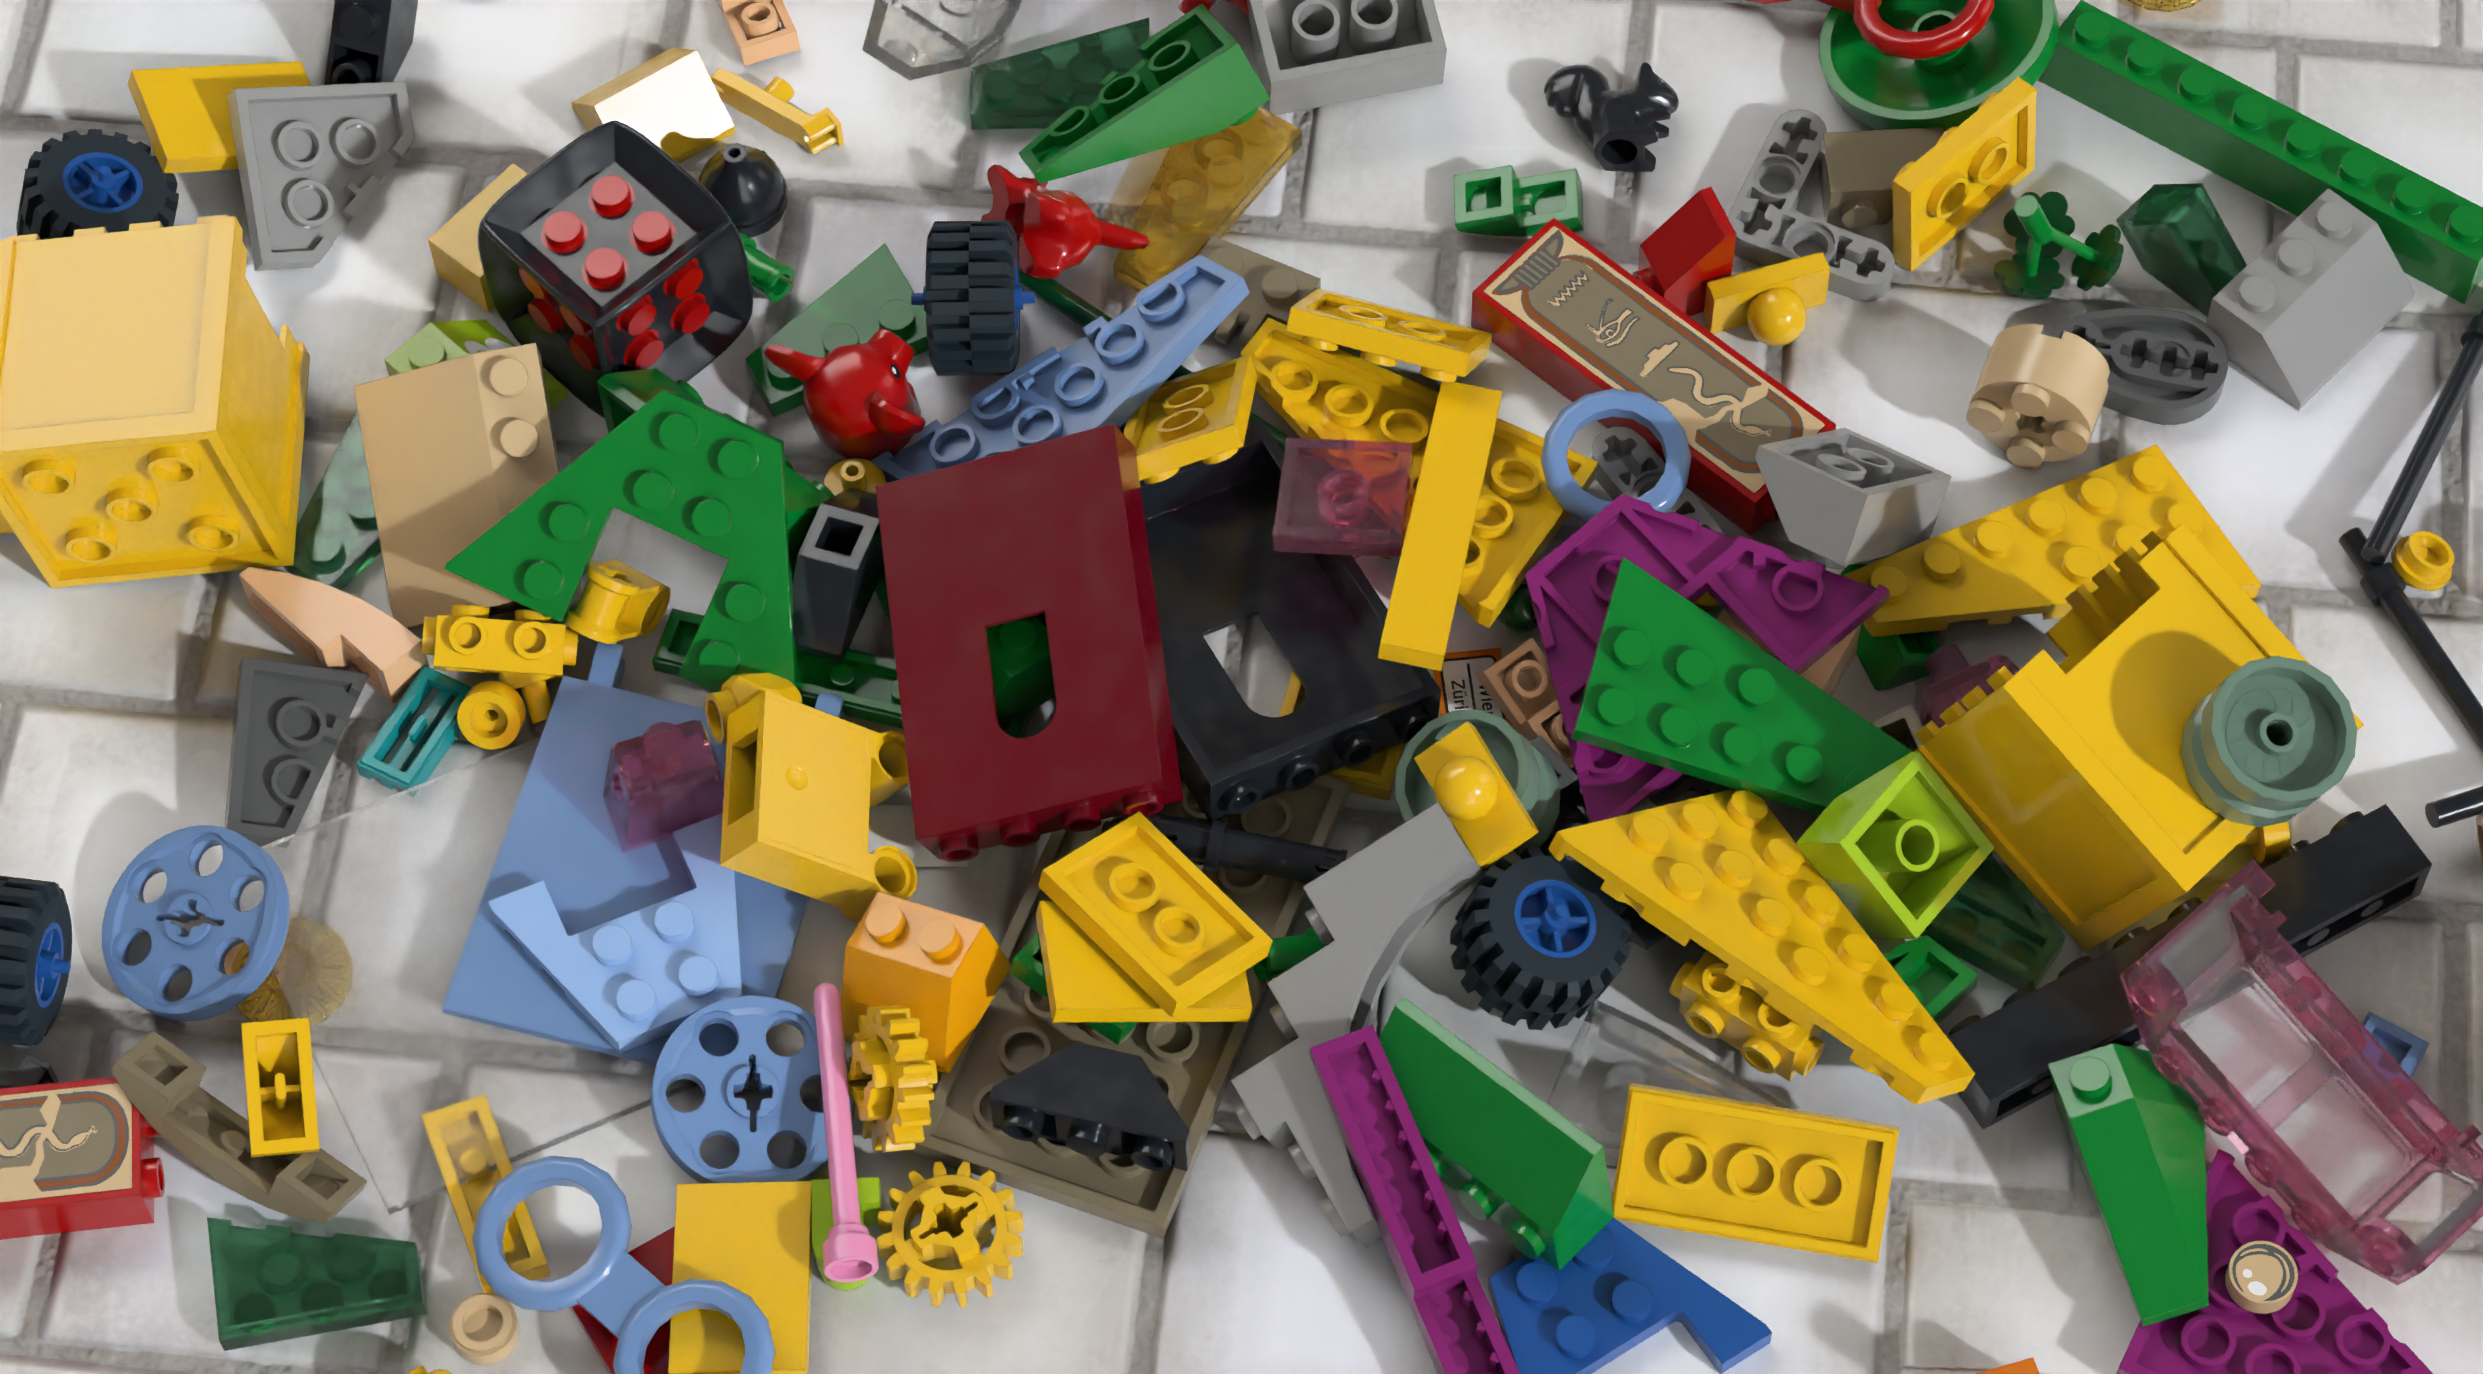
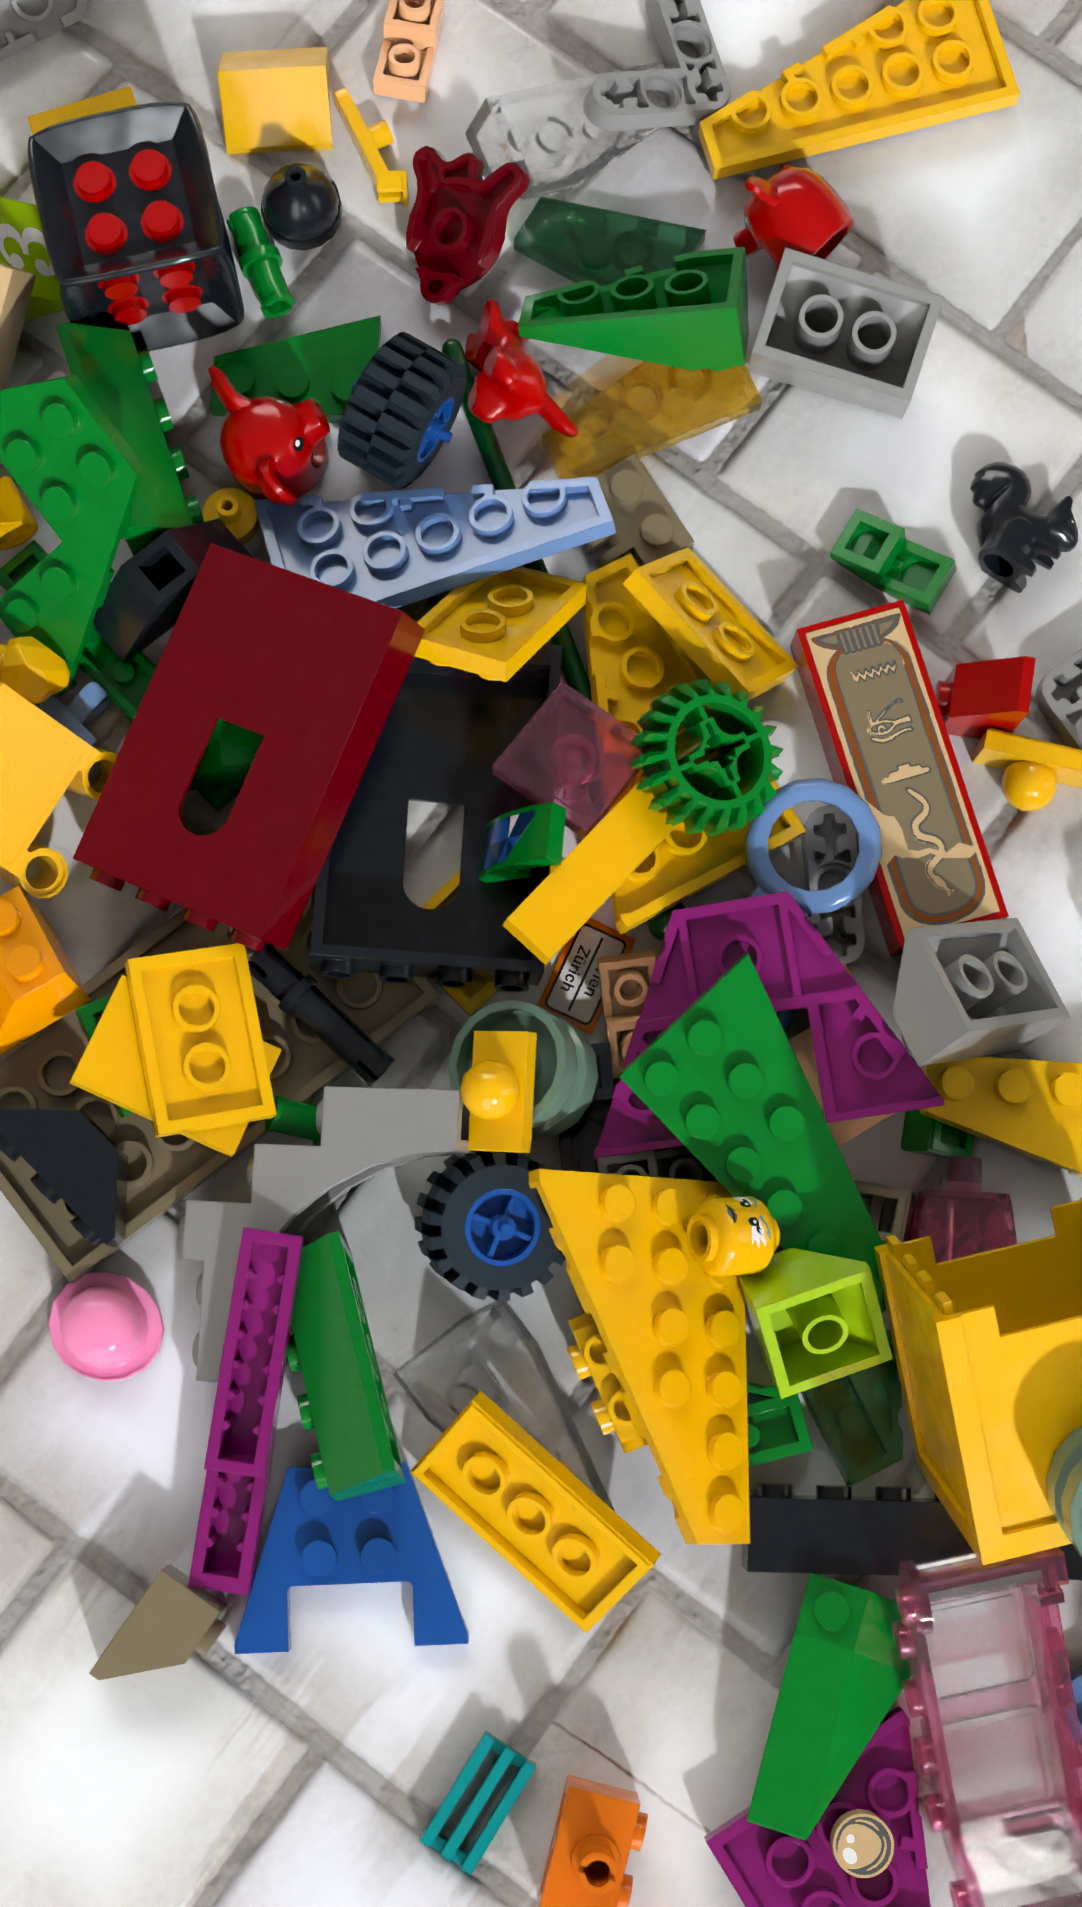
camera: 25 degrees right, 20 degrees up
none -> bright pink hat [48,1271,164,1381]
none -> dark red tile [406,146,530,306]
none -> green slope [479,802,566,883]
none -> green gear [630,678,783,836]
none -> yellow head [686,1196,780,1276]

